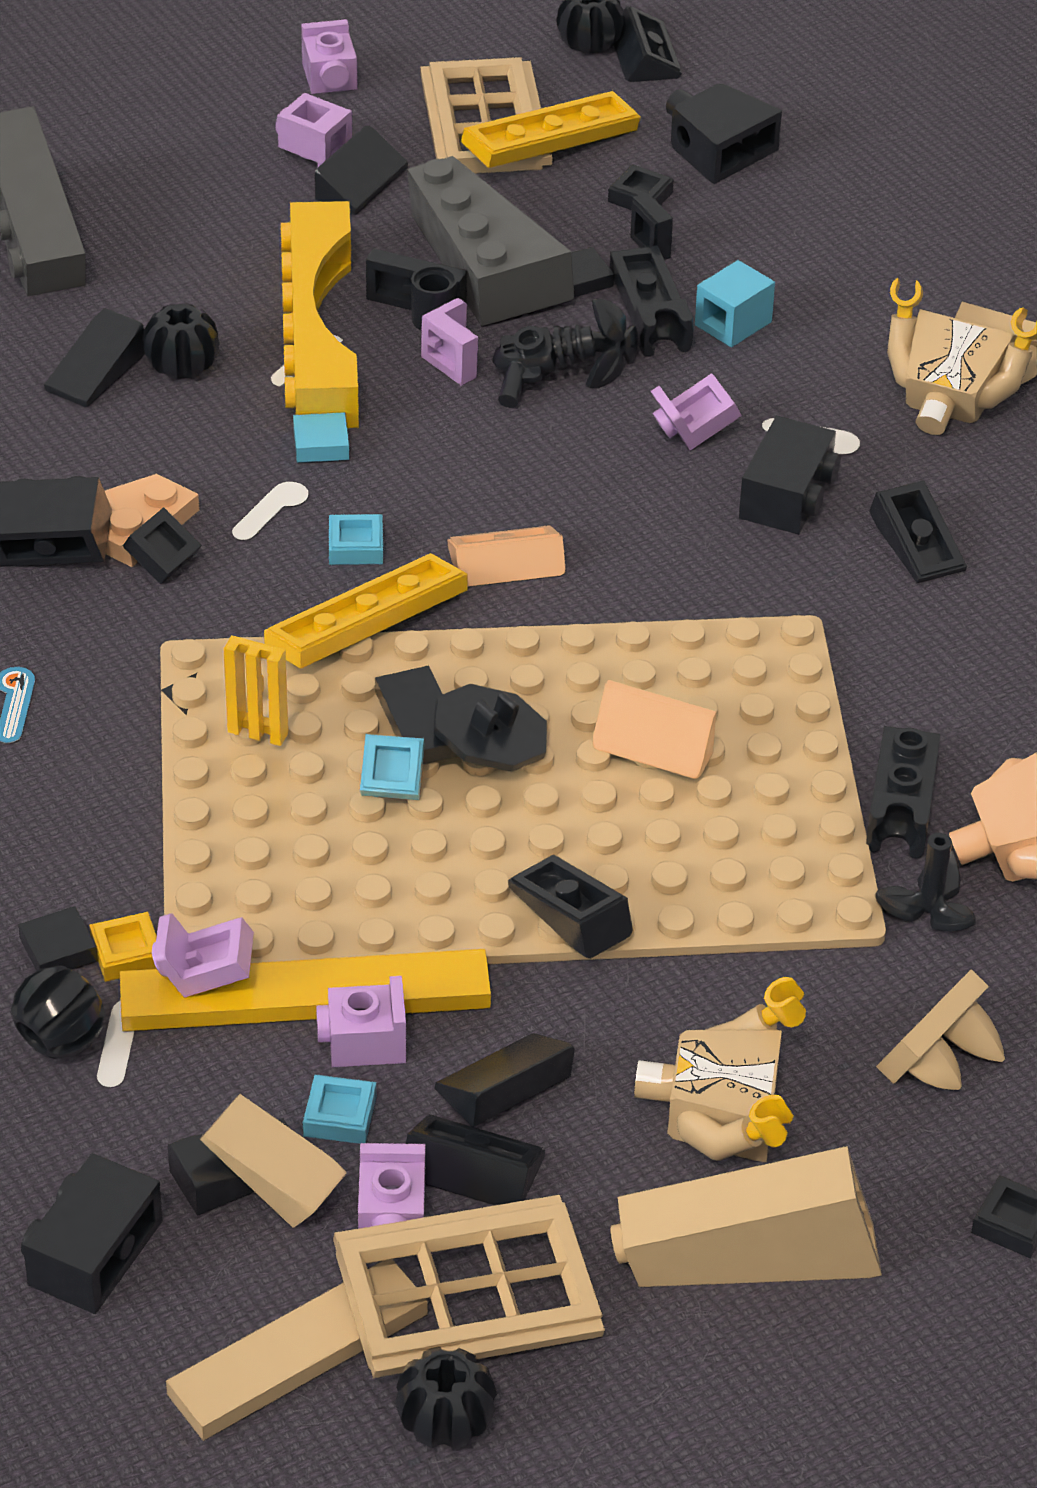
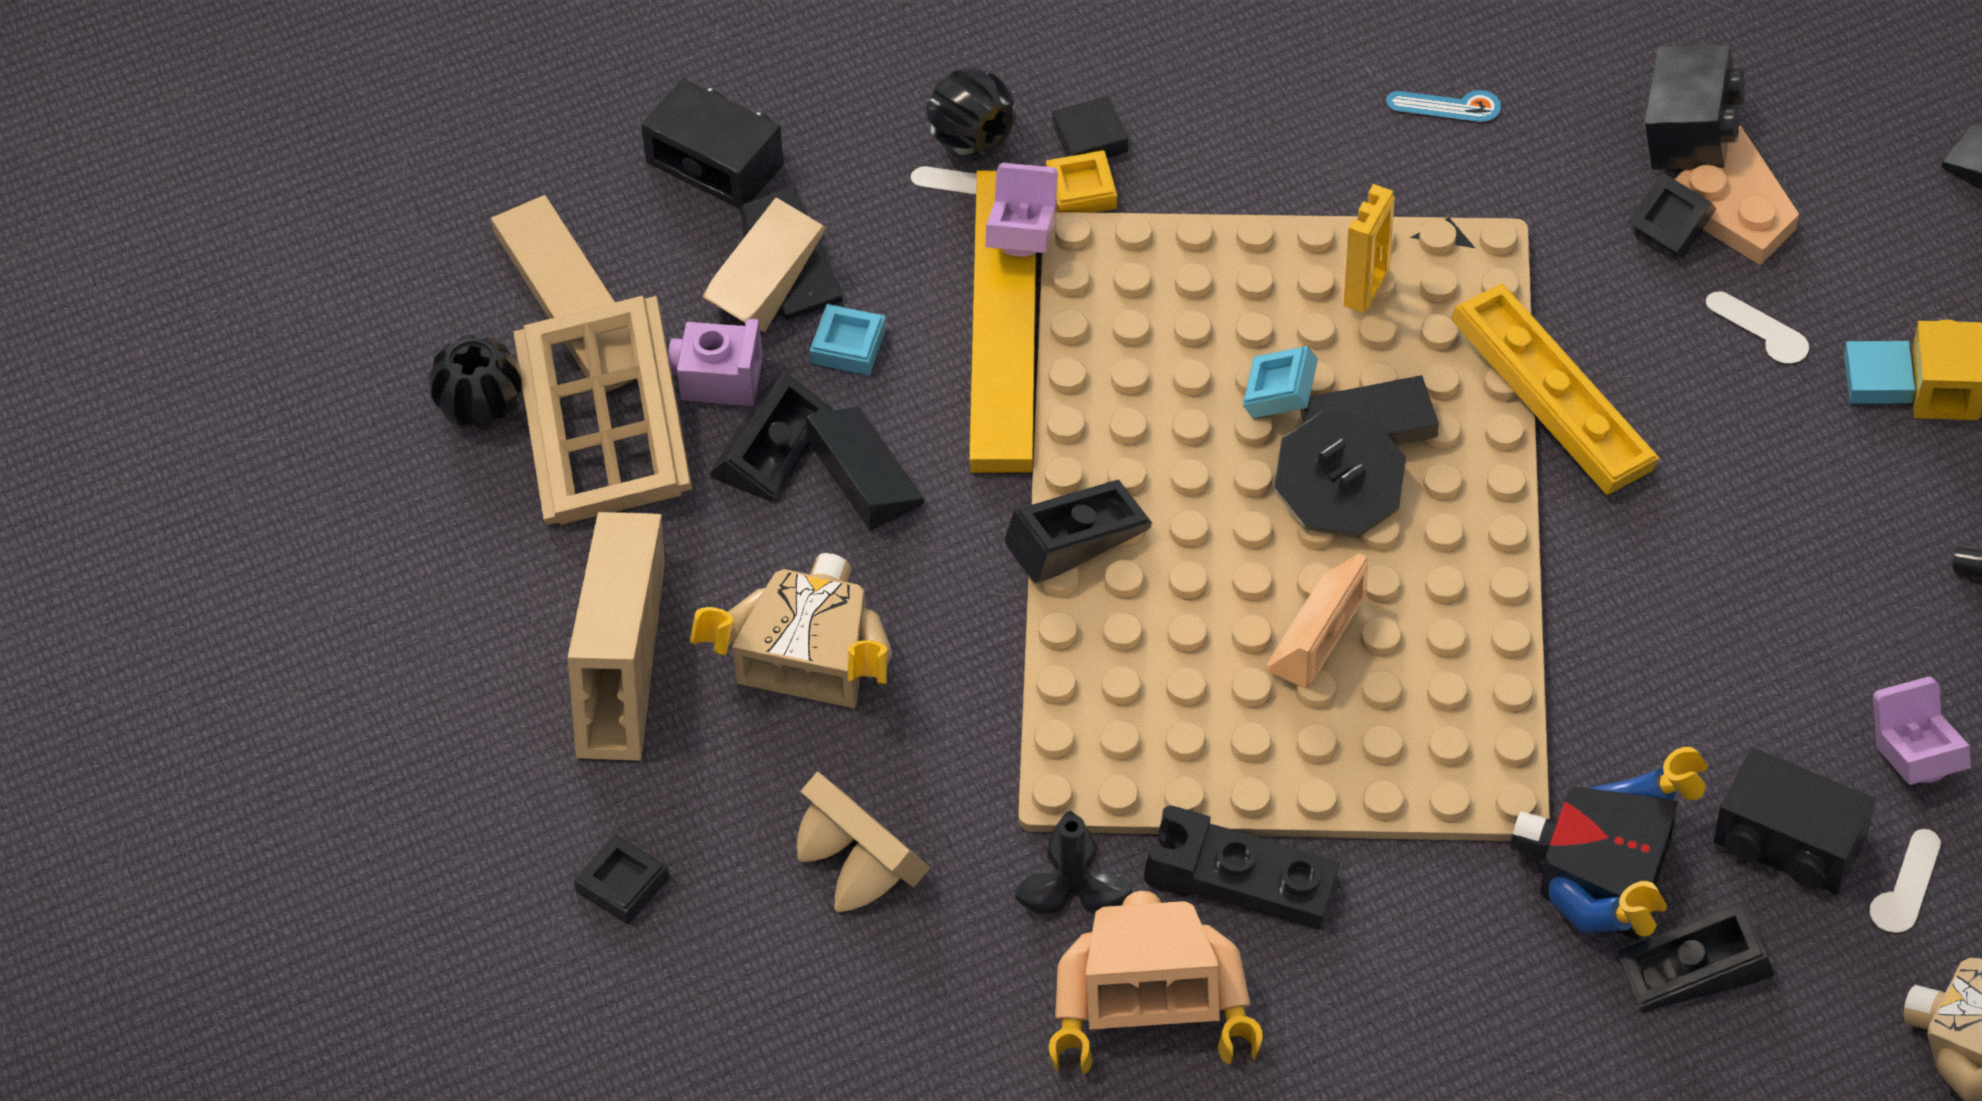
camera: 100 degrees right, 10 degrees up
lavender brick [316,976,406,1067] -> none
medium azure tile [329,514,383,565] -> none
light nougat slope [447,525,565,587] -> none
none -> torso [1510,747,1708,940]

